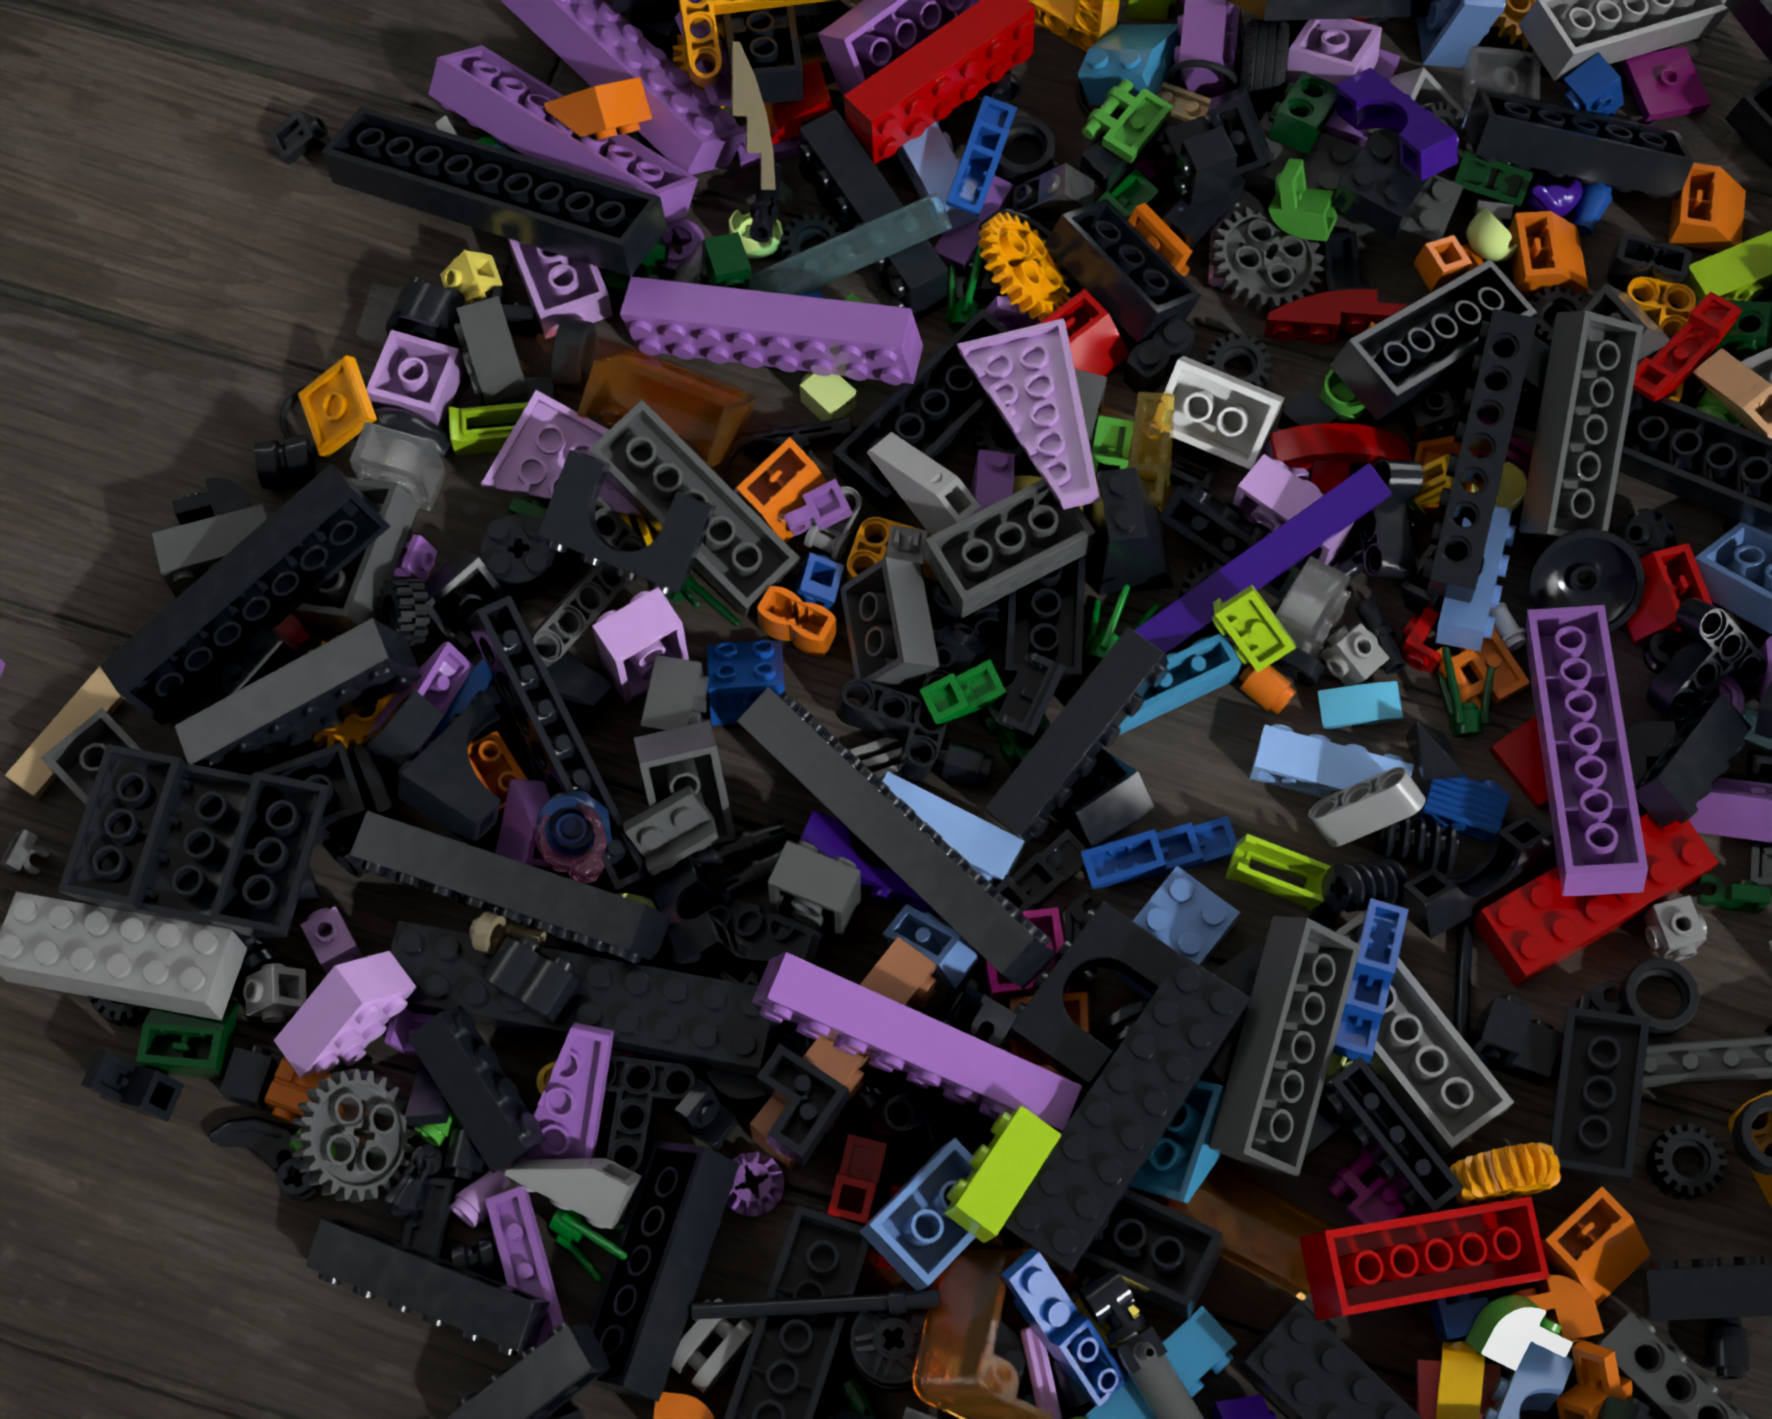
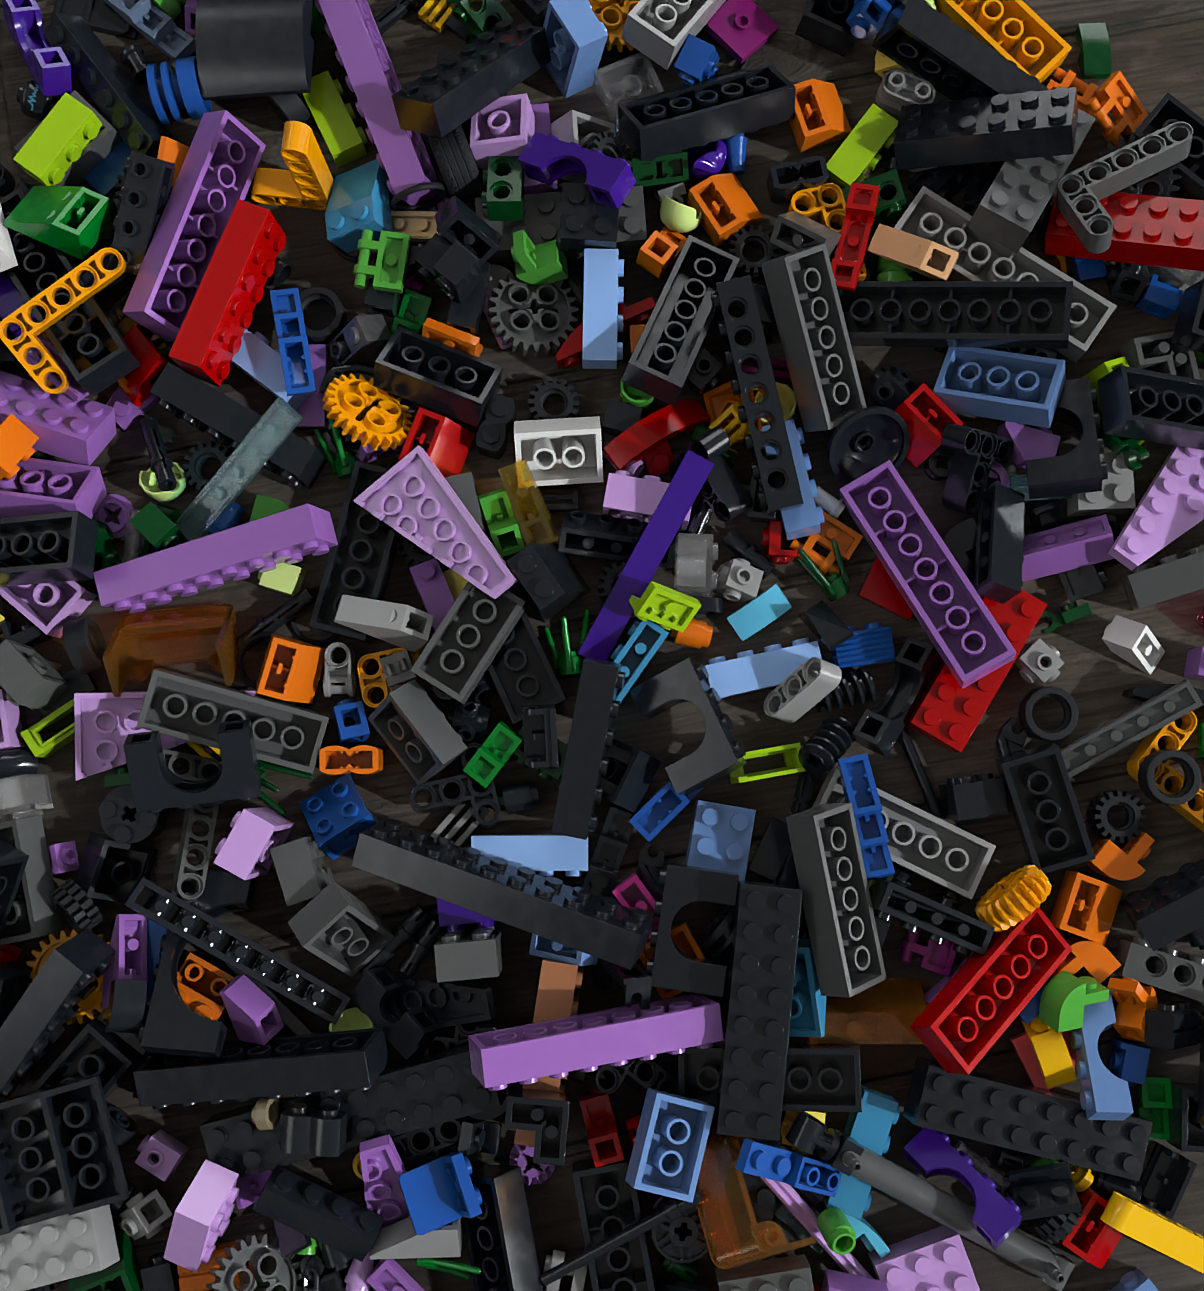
camera: 30 degrees left, 15 degrees up
piece [535,791,612,883] -> none
dark grey bracket [623,785,718,876] -> none
dark tan slope [731,41,776,190] -> none
medium lavender plate [783,478,853,536] -> none
lime brick [944,1105,1061,1243] -> none
none -> blue bracket [398,1152,482,1235]
none -> light blue brick [582,248,624,369]
none -> black arch [630,658,747,796]
none -> orange brick [1084,832,1155,881]

